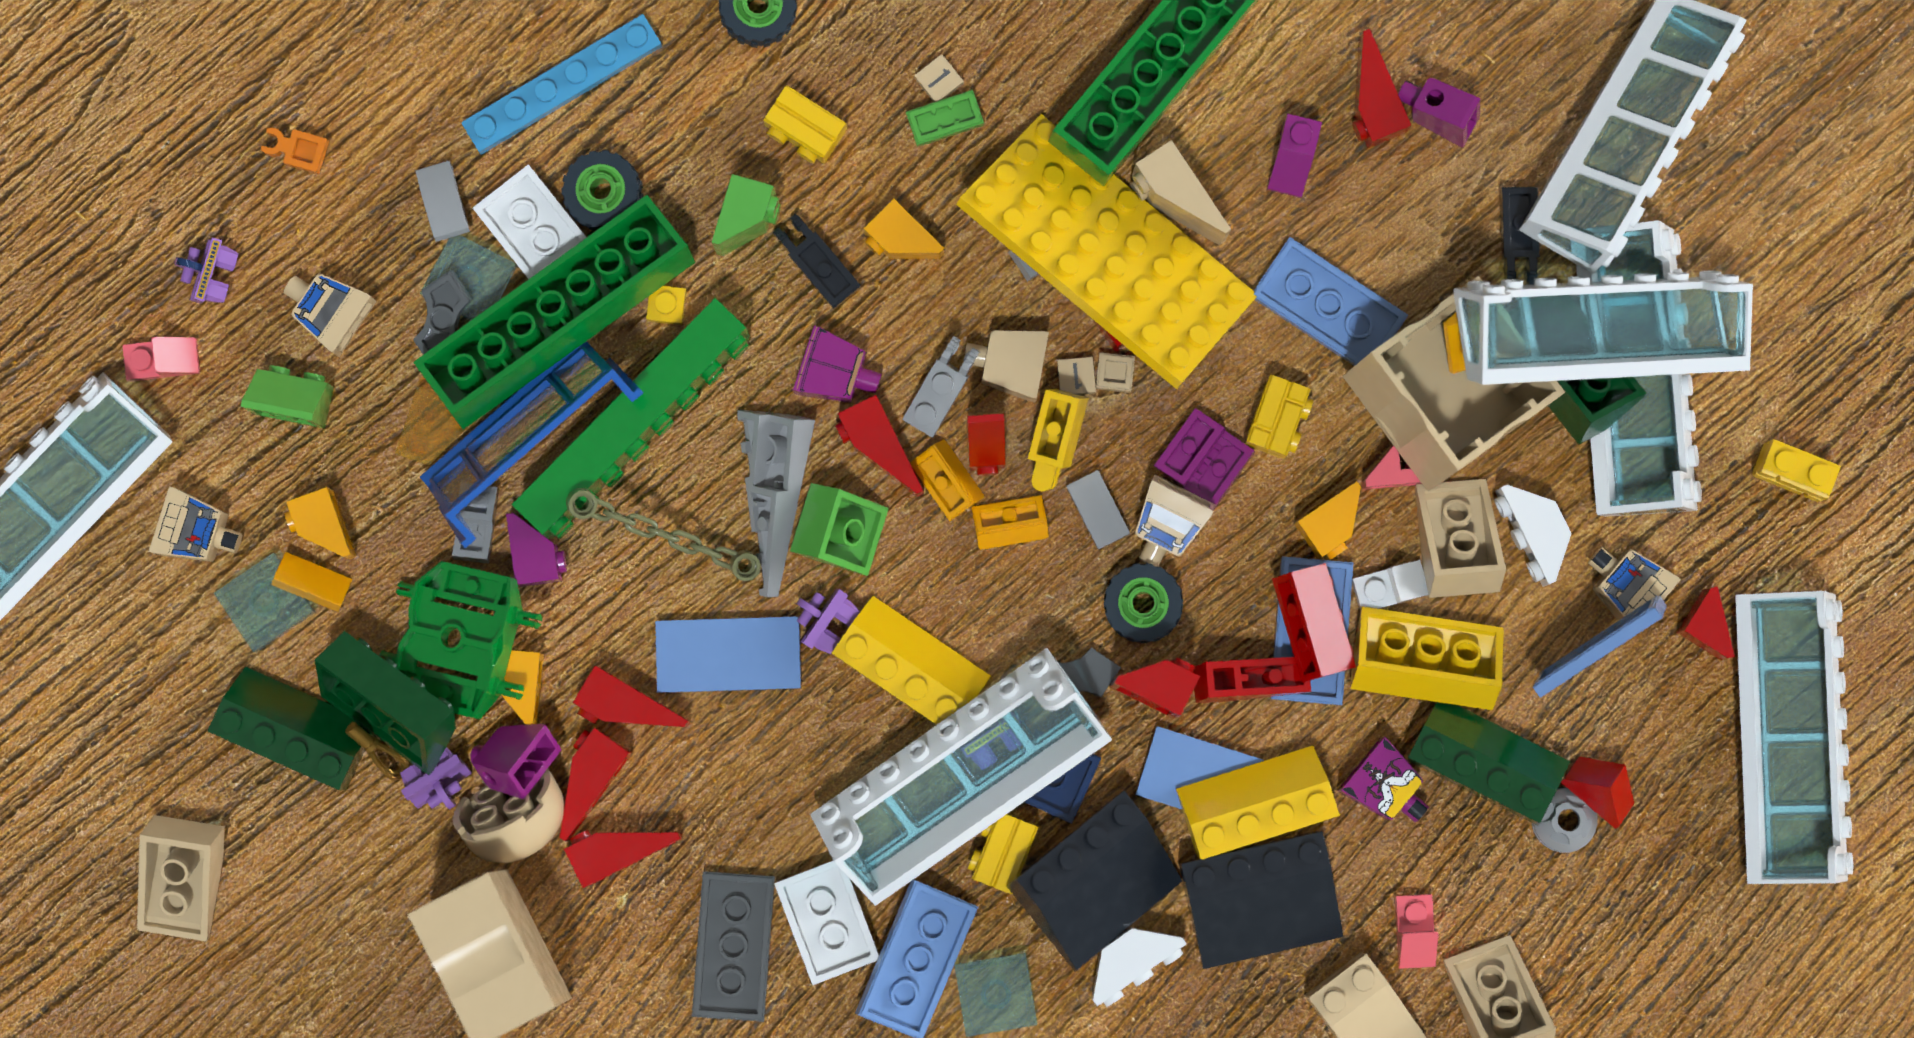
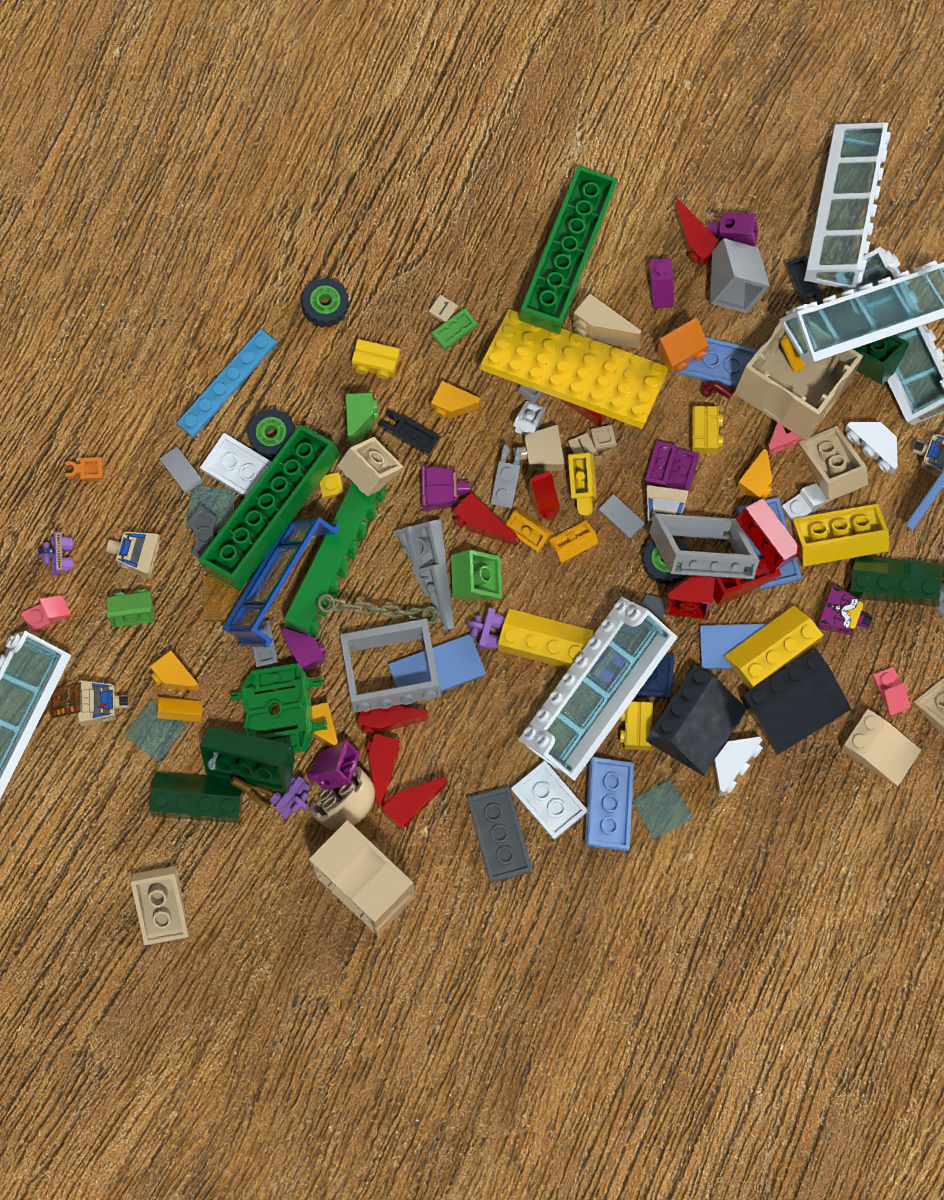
camera: 15 degrees left, 10 degrees down
none -> clear orange piece [48,682,81,718]
none -> tan slope [337,437,404,496]
none -> light grey window [340,618,441,713]
none -> white slope [514,401,546,435]
none -> light grey window [649,513,759,579]
none -> orange slope [657,318,709,374]
none -> dark red arm [700,381,734,399]
none -> light grey slope [710,238,770,313]

